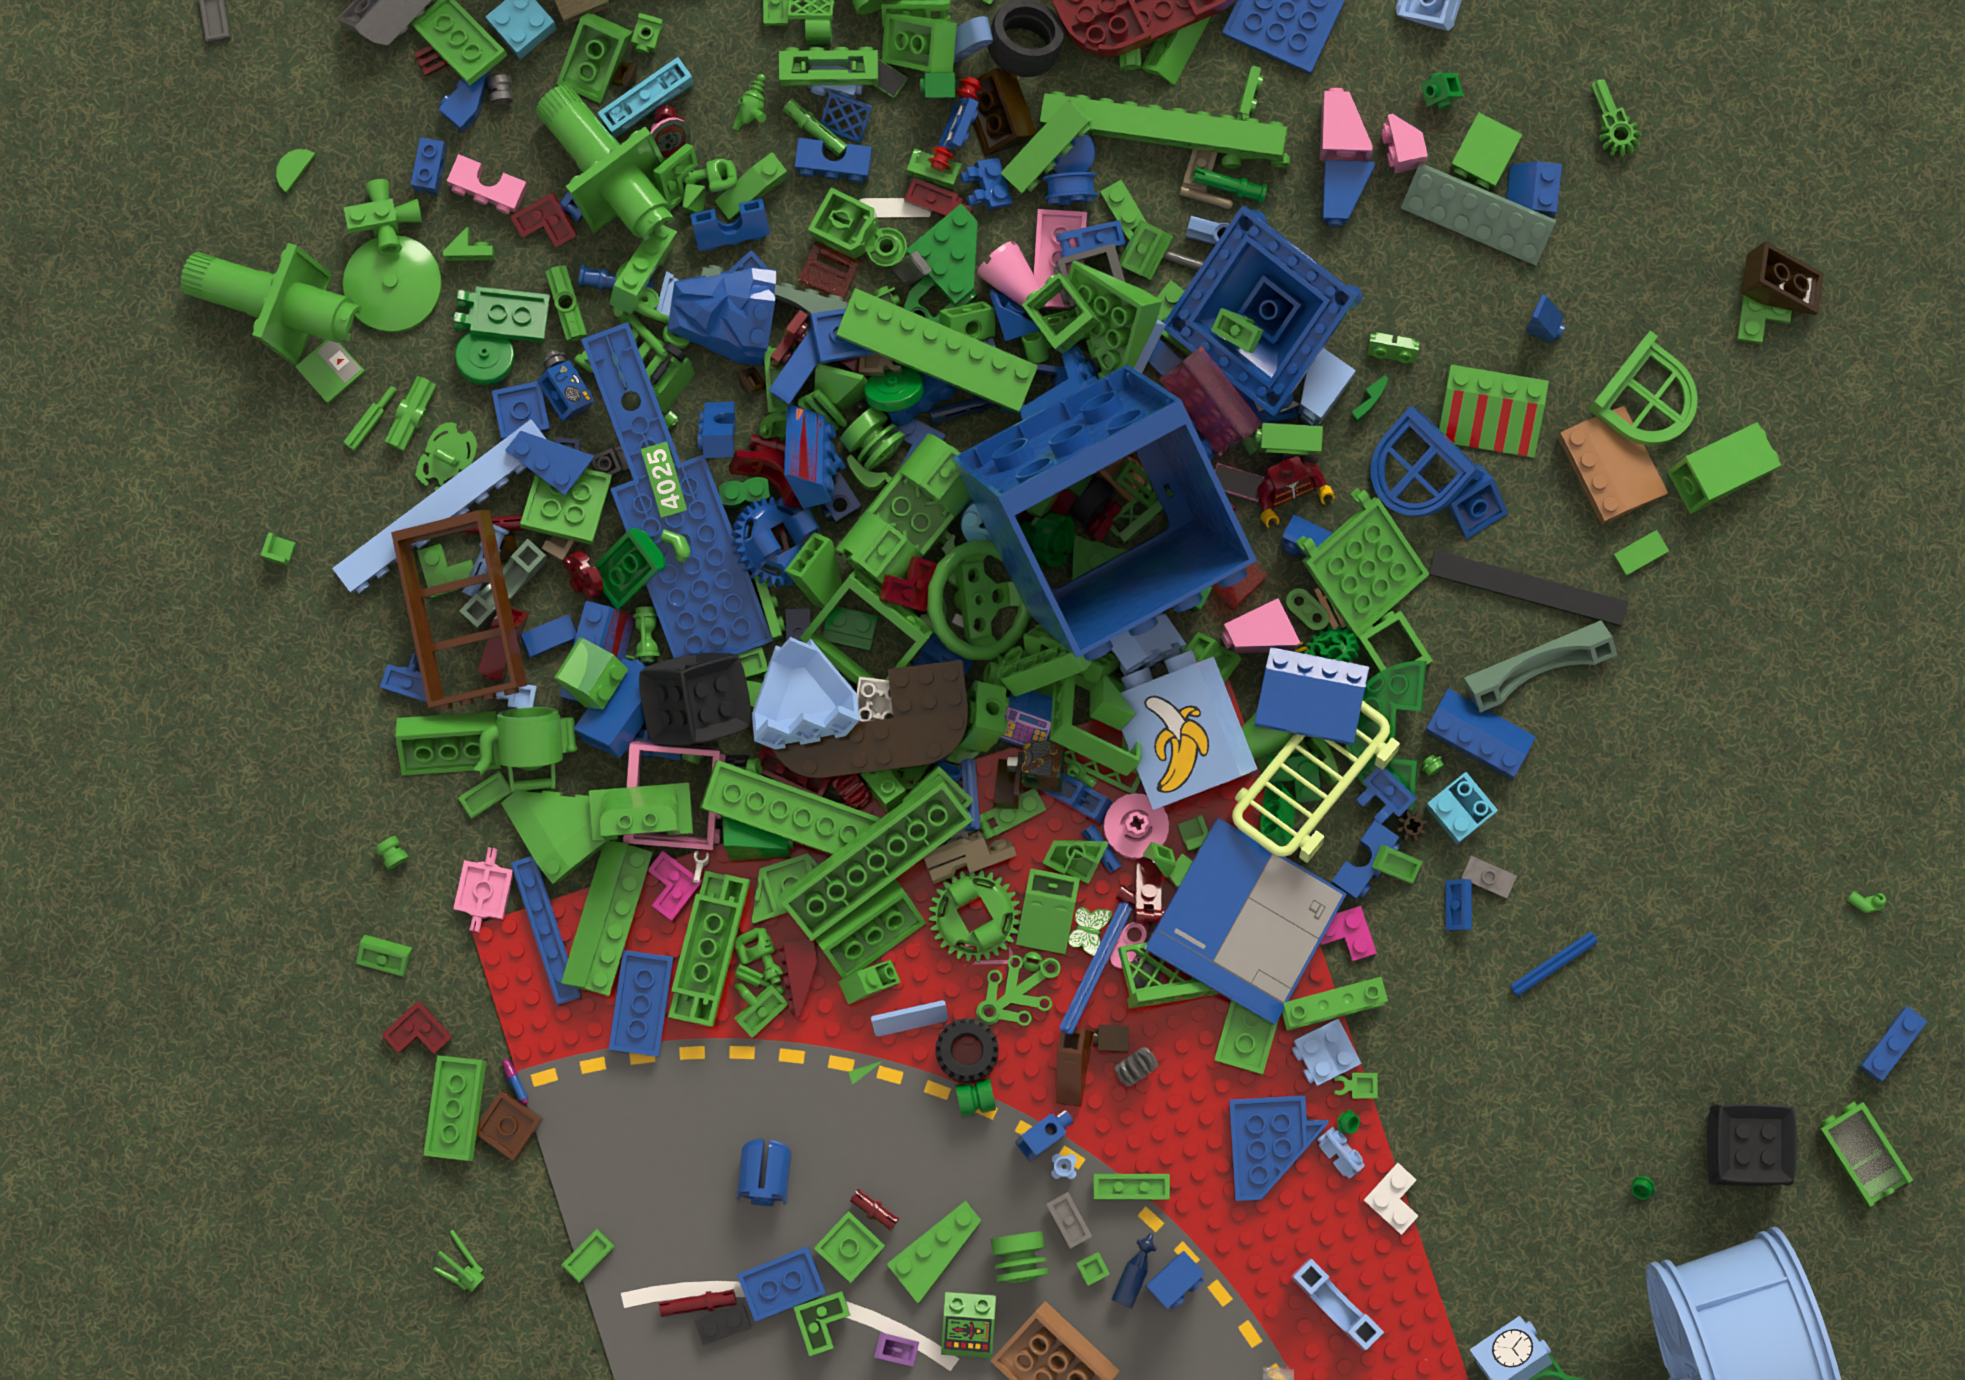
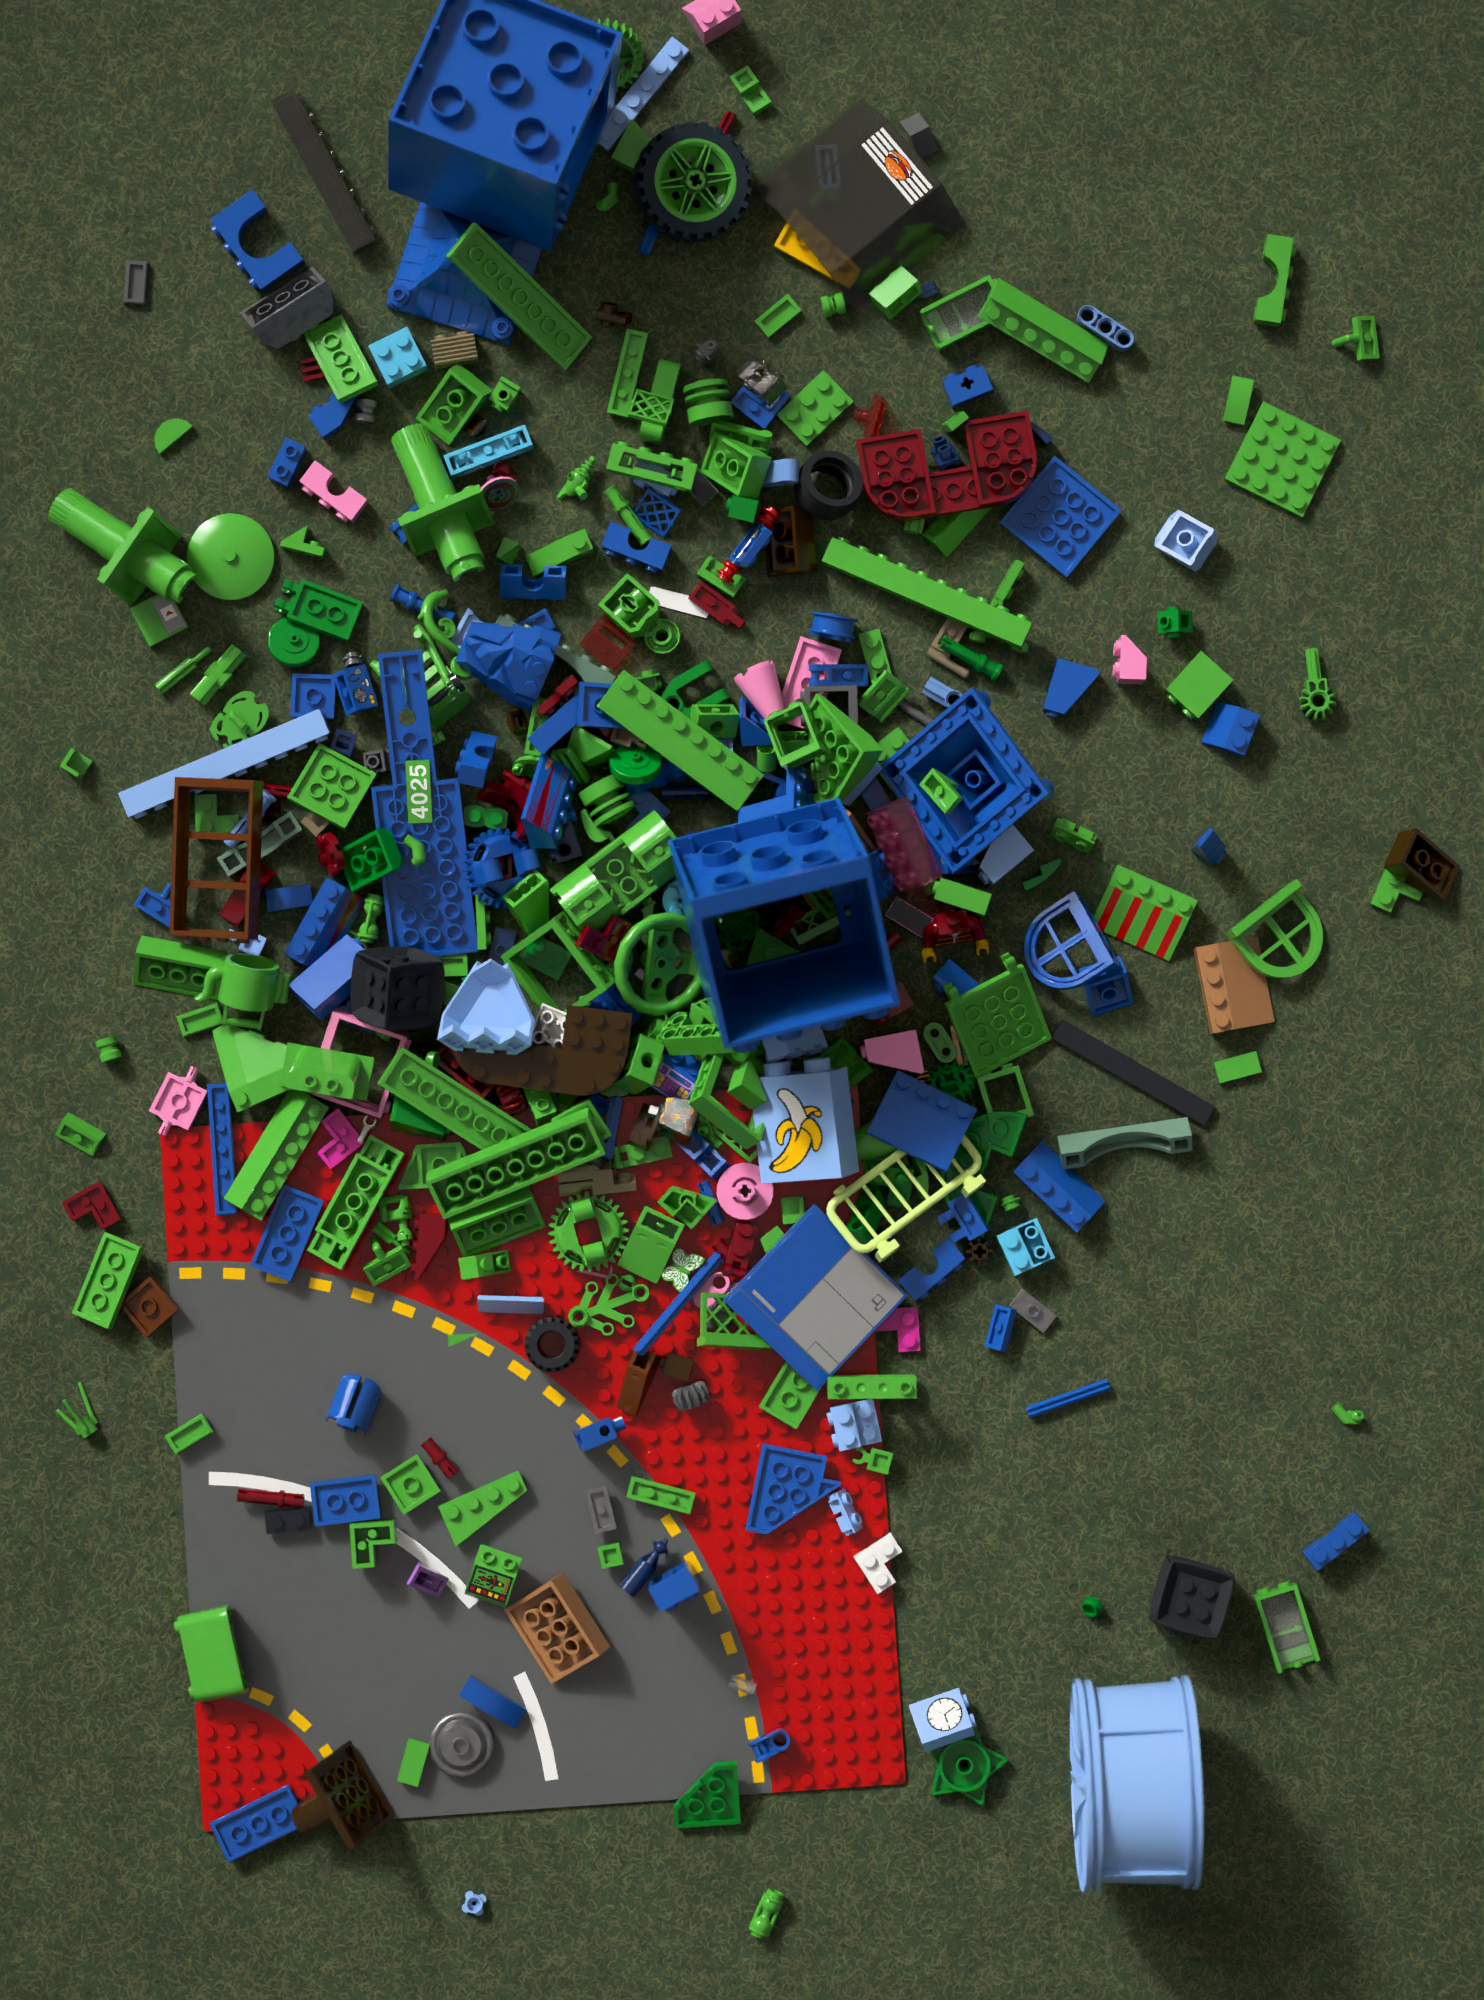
camera: 10 degrees right, 5 degrees up
bright green brick [344,179,422,255] -> none
piece [501,1059,528,1105] -> none
blue wing [505,431,595,496] -> none
dark red plate [510,192,578,248] -> none
bright green piece [545,265,587,342] -> none
bright green slope [554,637,628,710] -> none
bright green arch [610,225,677,315] -> none
bright green plate [653,143,698,209] -> none
bright green piece [681,158,737,192] -> none
flat silver tile [891,251,932,287] -> none
green plate [906,204,978,306] -> none
green wheel [955,1078,996,1117] -> none
blue plate [960,158,1013,210] -> none
bright green wheel [991,1231,1049,1284] -> none
bright green brick [1001,100,1092,193] -> none
light blue plate [1051,1154,1077,1179] -> none
blue tile [1053,133,1096,174] -> none
bright green slope [1143,842,1176,878] -> none
light blue arch [1290,1259,1384,1350] -> none
bright pink slope [1320,88,1372,161] -> none
green plate [1337,1110,1360,1134] -> none
bright green tile [1371,844,1423,884] -> none
sand green plate [1401,163,1556,266] -> none
bright green slope [1667,422,1781,515] -> none

